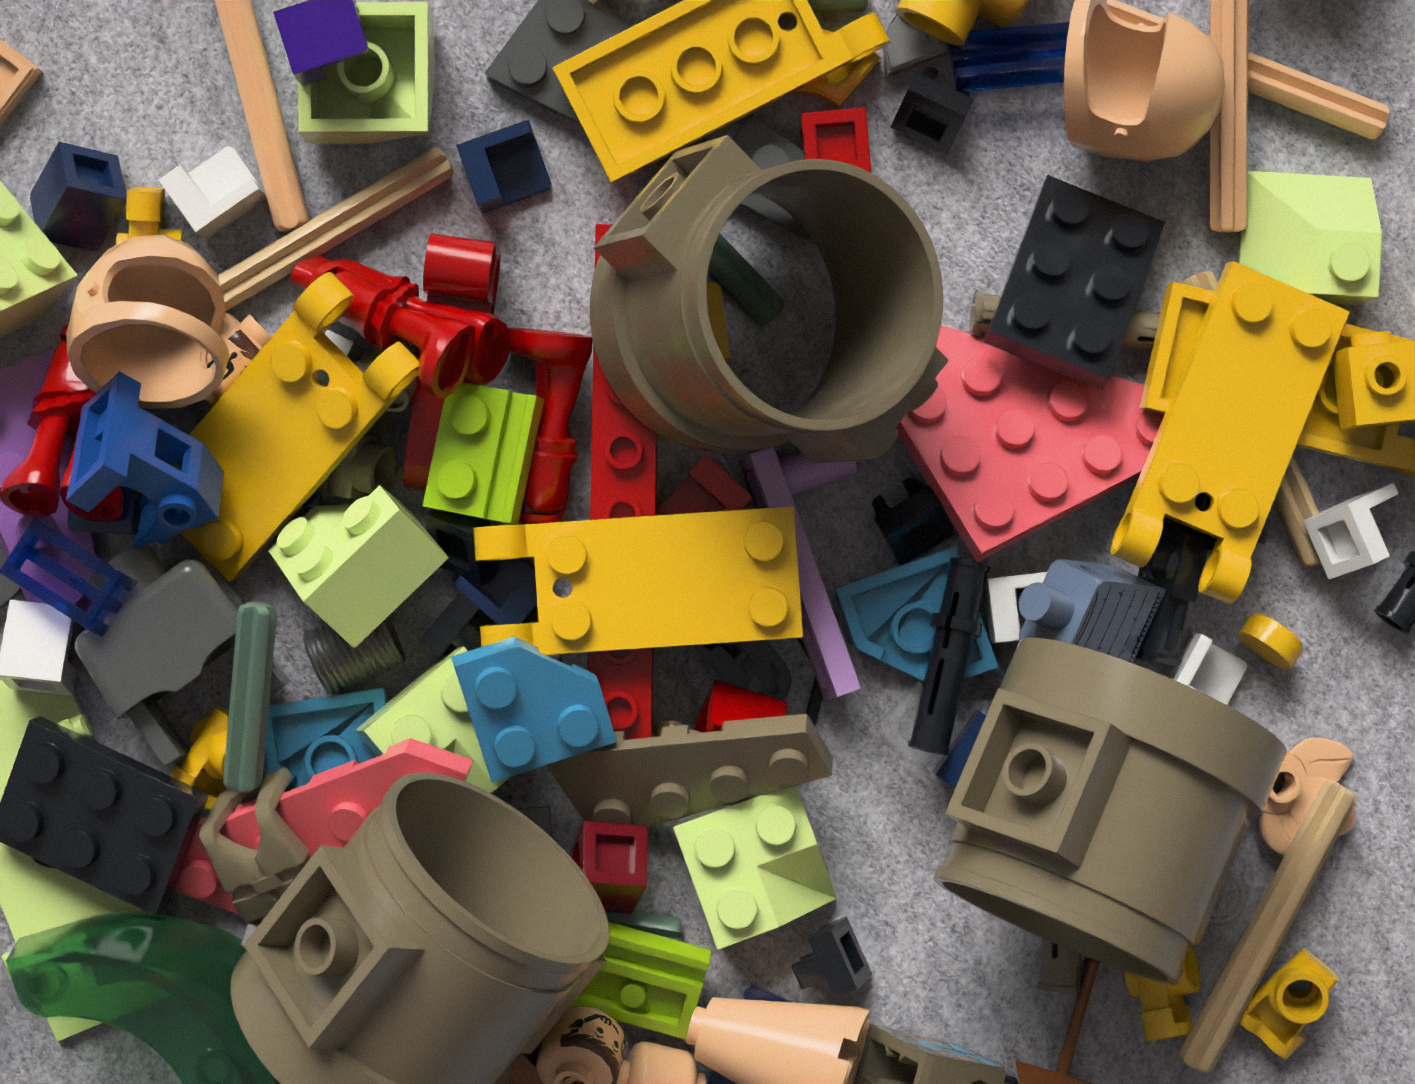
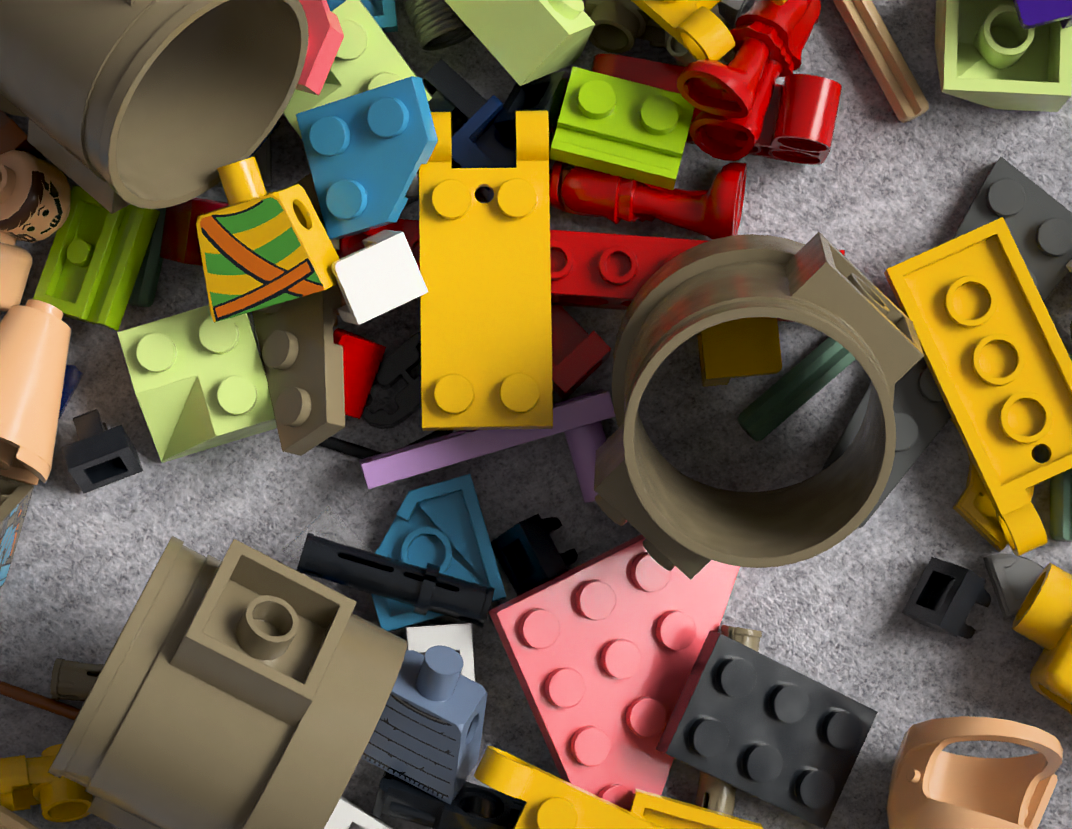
camera: 90 degrees right, 5 degrees down
dark blue panel [456,120,552,214] -> none
red panel [799,107,871,173] -> none
clear blue tile [948,22,1070,93] -> none
none -> torso [196,156,340,323]
none -> white panel [331,230,429,325]

